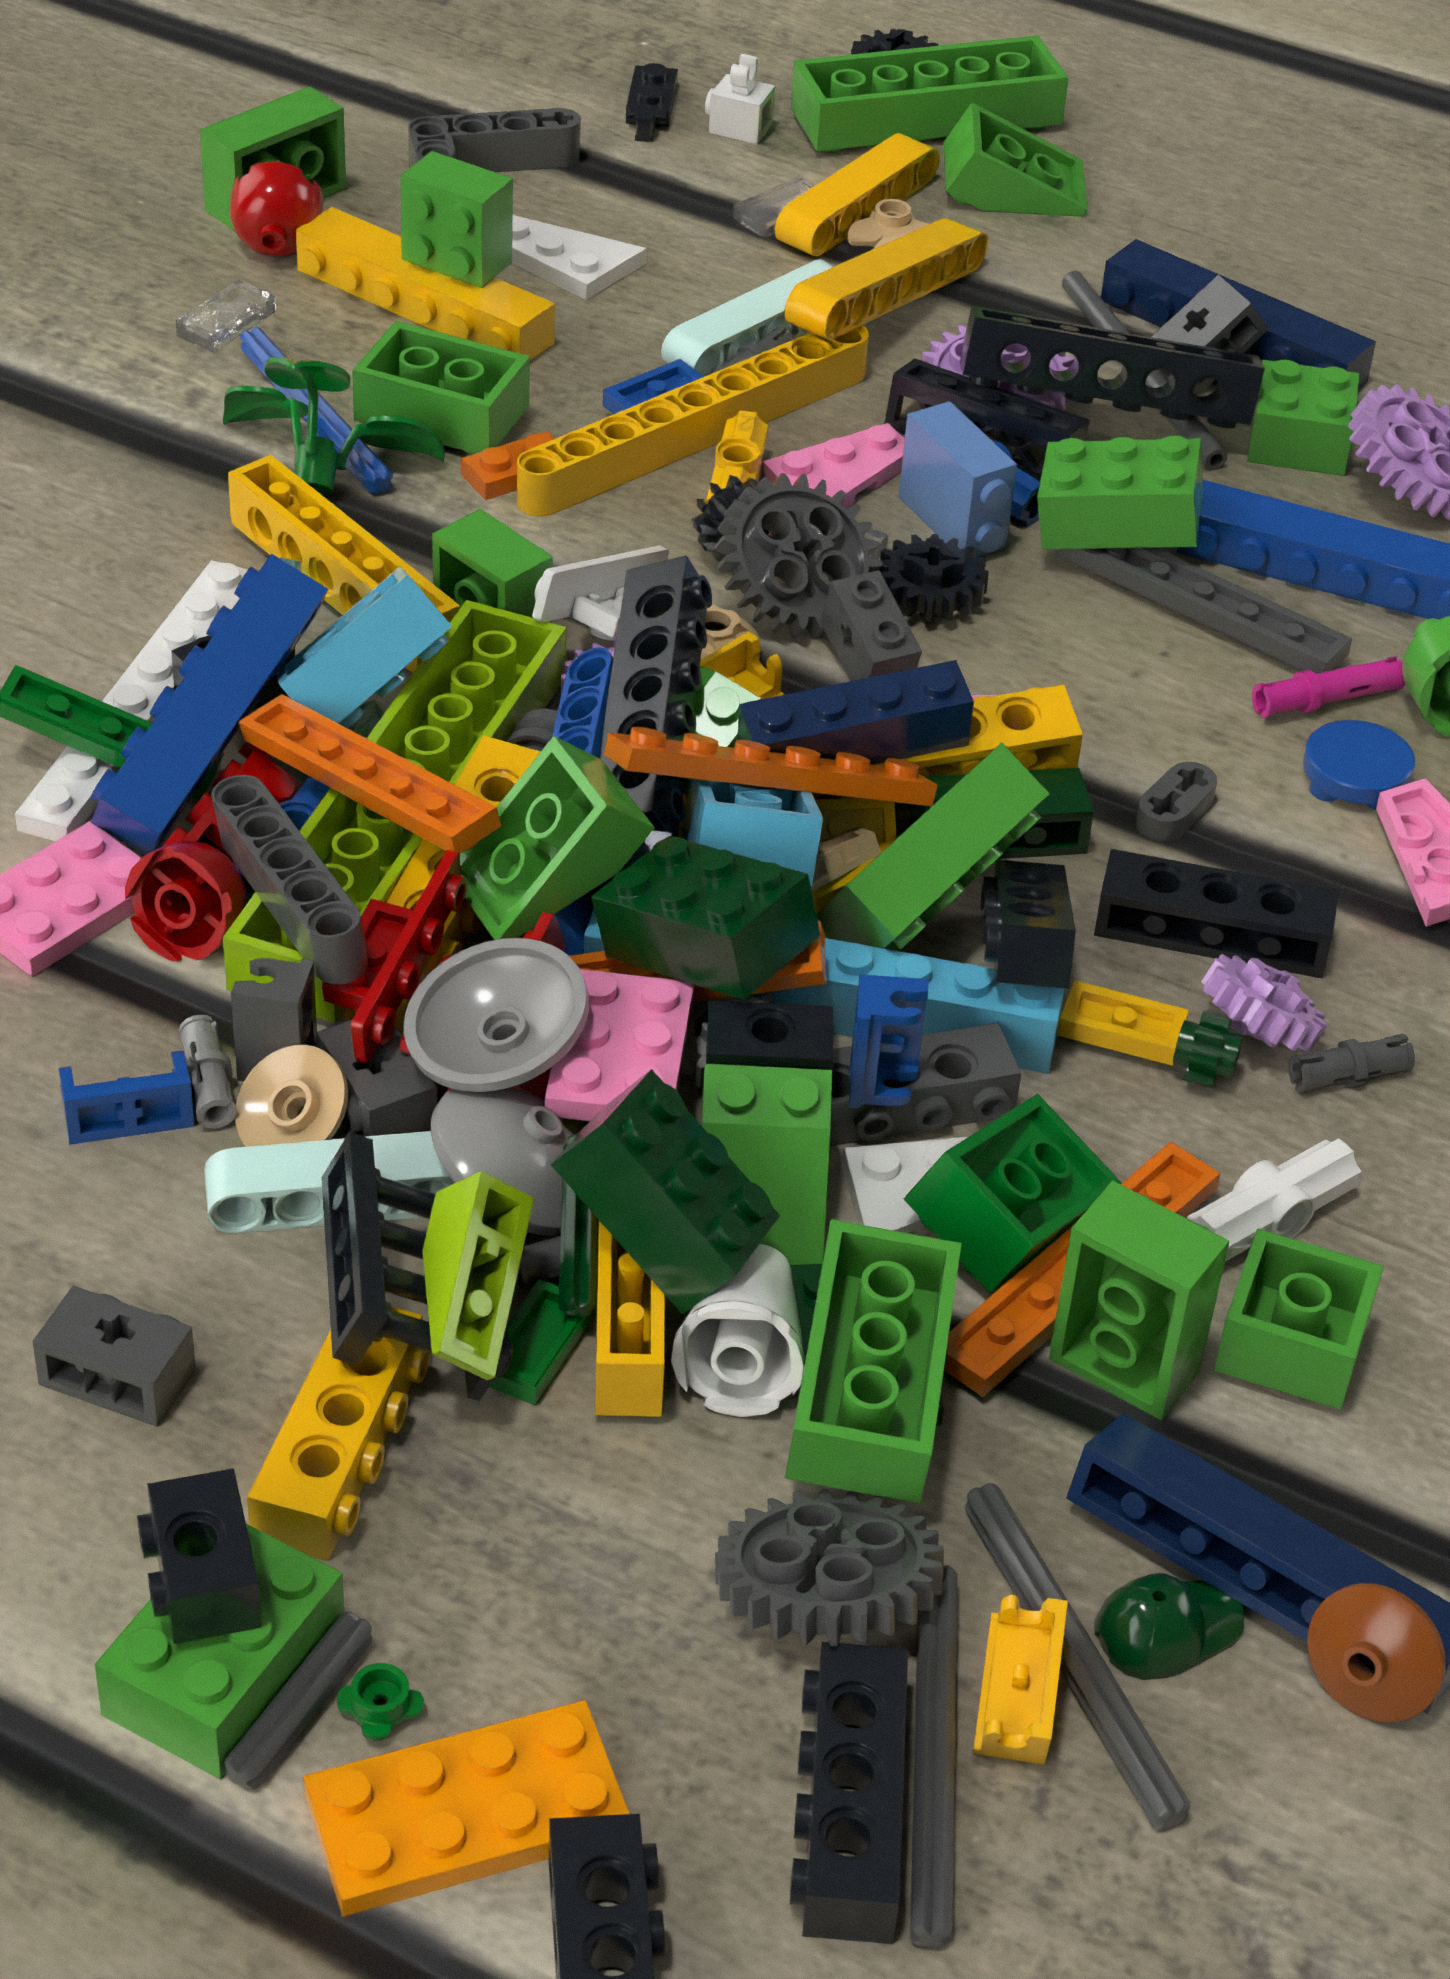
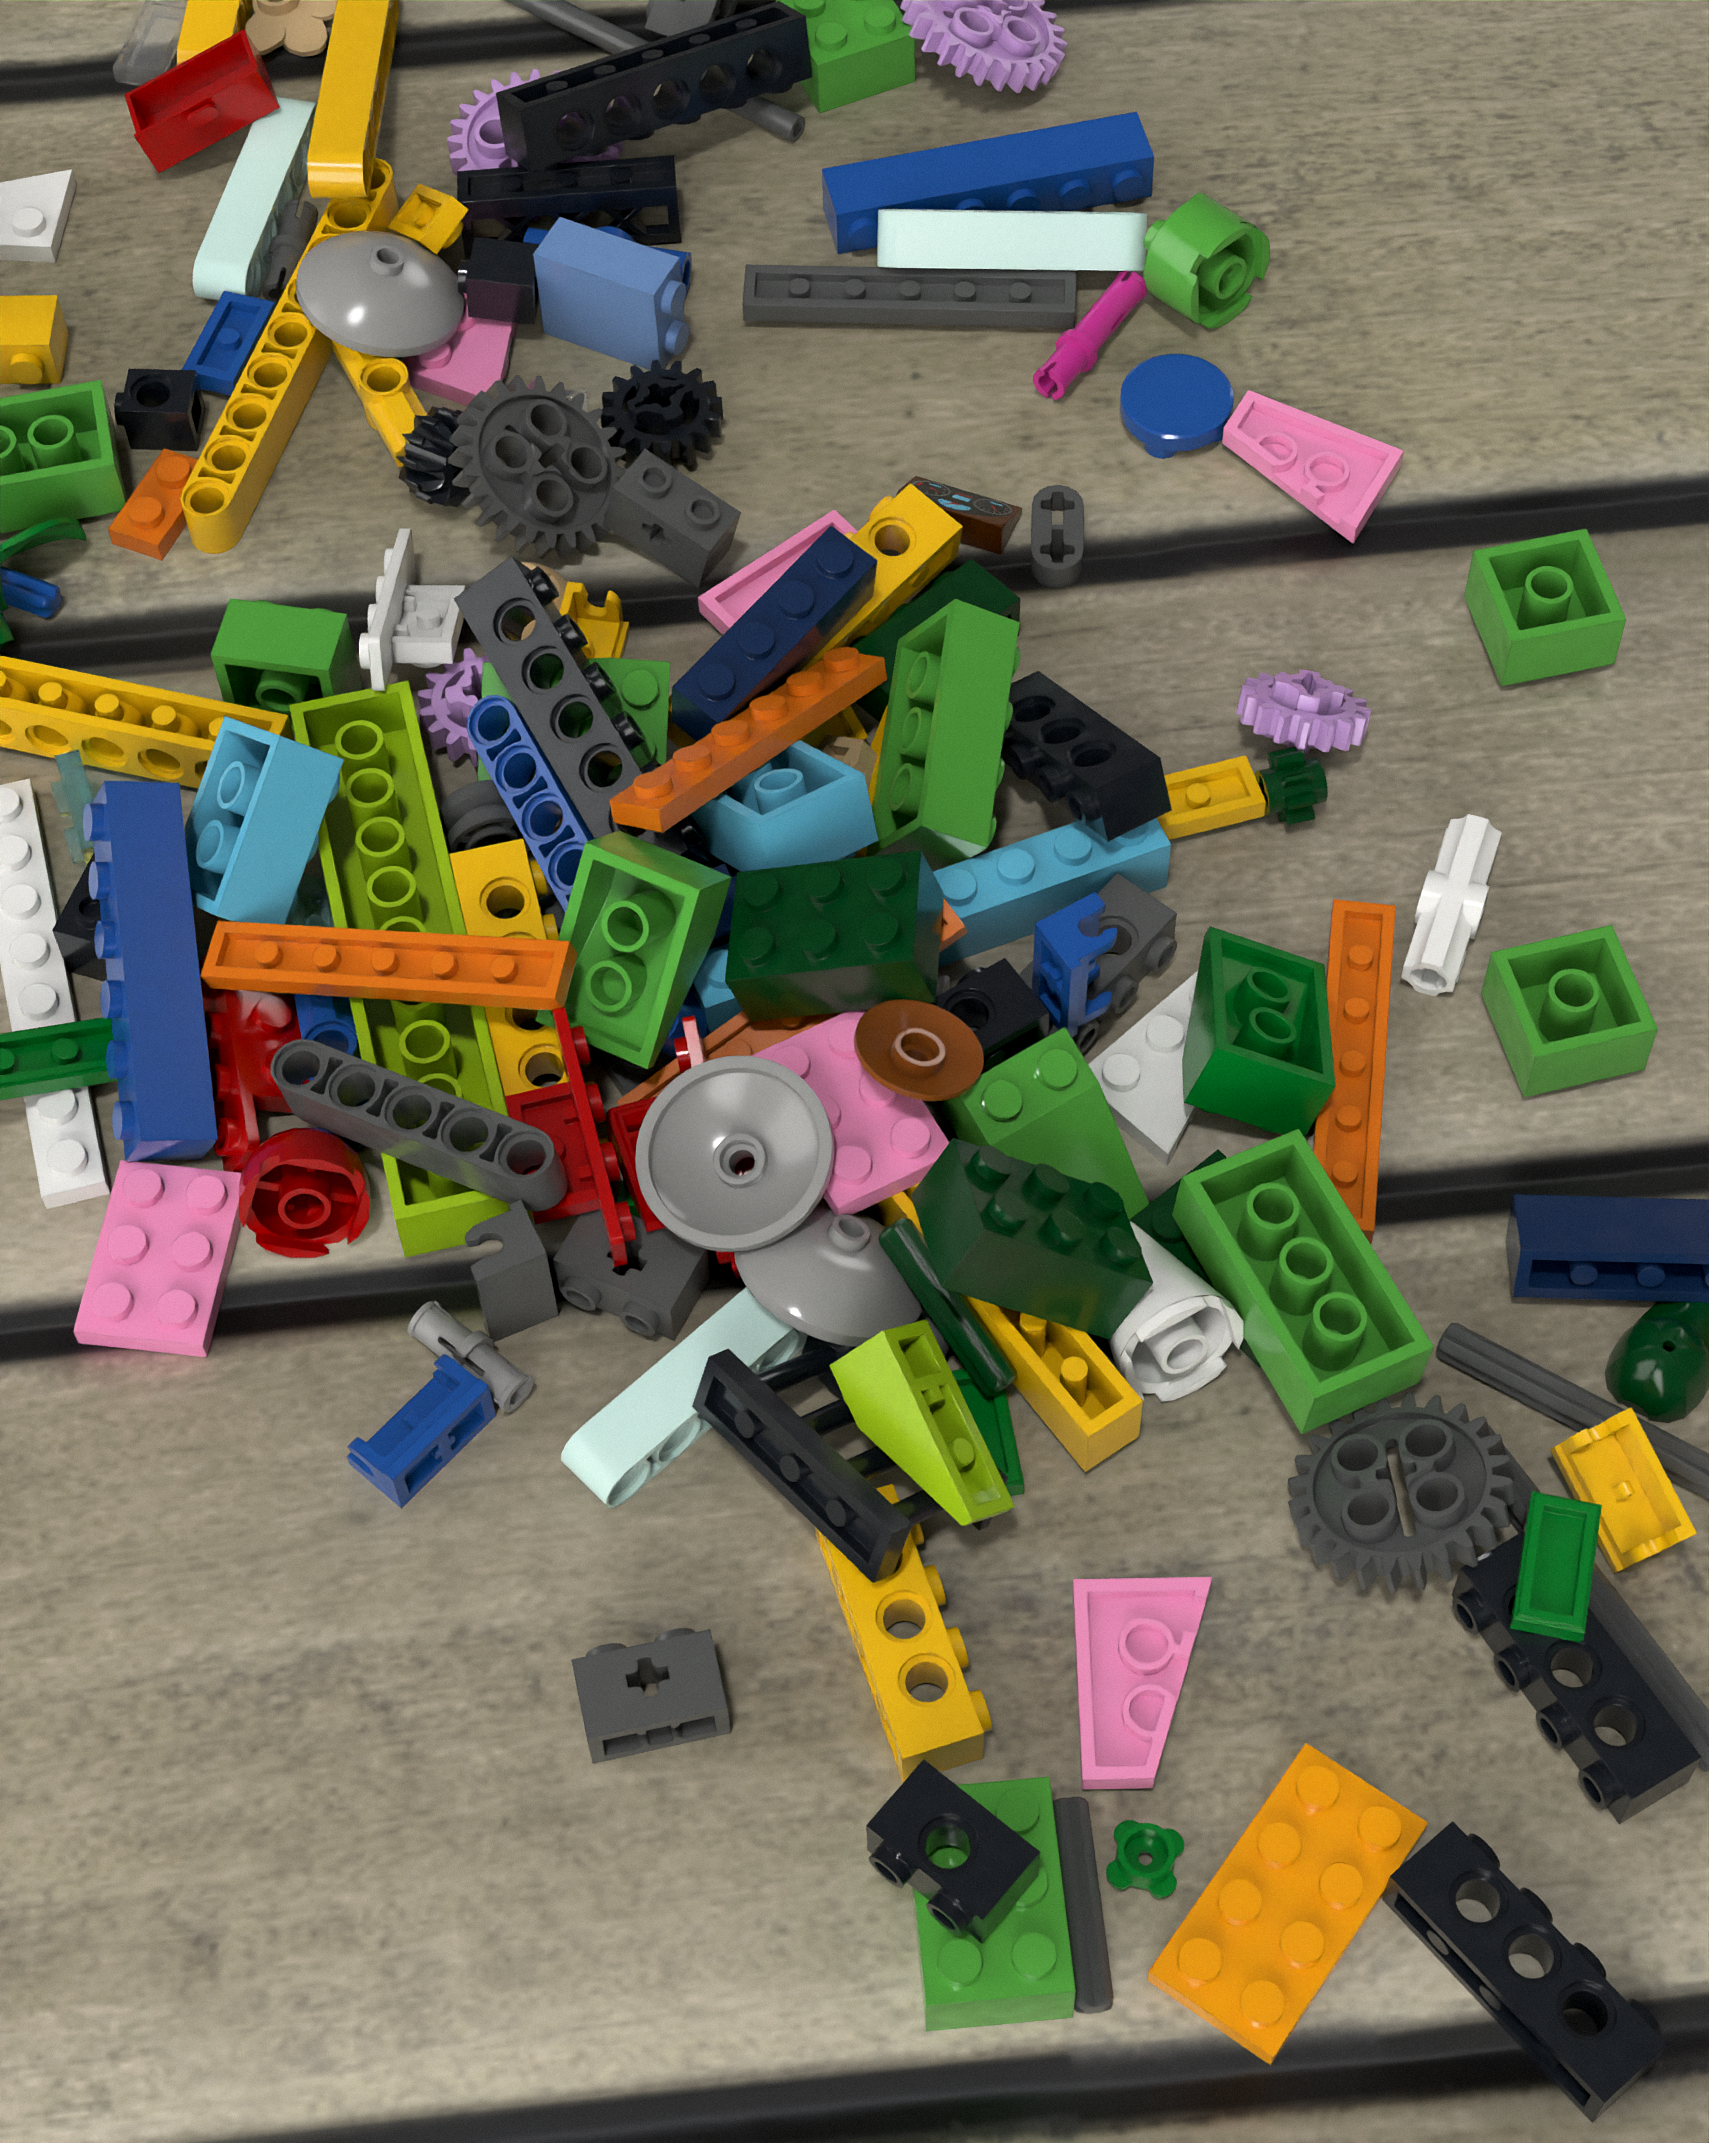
camera: 30 degrees left, 15 degrees up
tan dish [235,1045,348,1147] -> none
bright green brick [1037,436,1204,549] -> none
bright green brick [1049,1180,1229,1421] -> none
black brick [1094,849,1339,979] -> none
dark grey pin [1288,1033,1415,1093] -> none
none -> black brick [114,369,206,451]
none -> red container [124,29,280,173]
none -> light grey dish [296,231,464,357]
none -> yellow plate [387,183,469,255]
none -> black brick [458,237,540,325]
none -> dark orange dish [854,999,984,1101]
none -> light aqua beam [877,209,1147,271]
none -> slope [895,476,1022,555]
none -> bright pink wing [1072,1577,1212,1790]
none -> green tile [1510,1491,1602,1643]

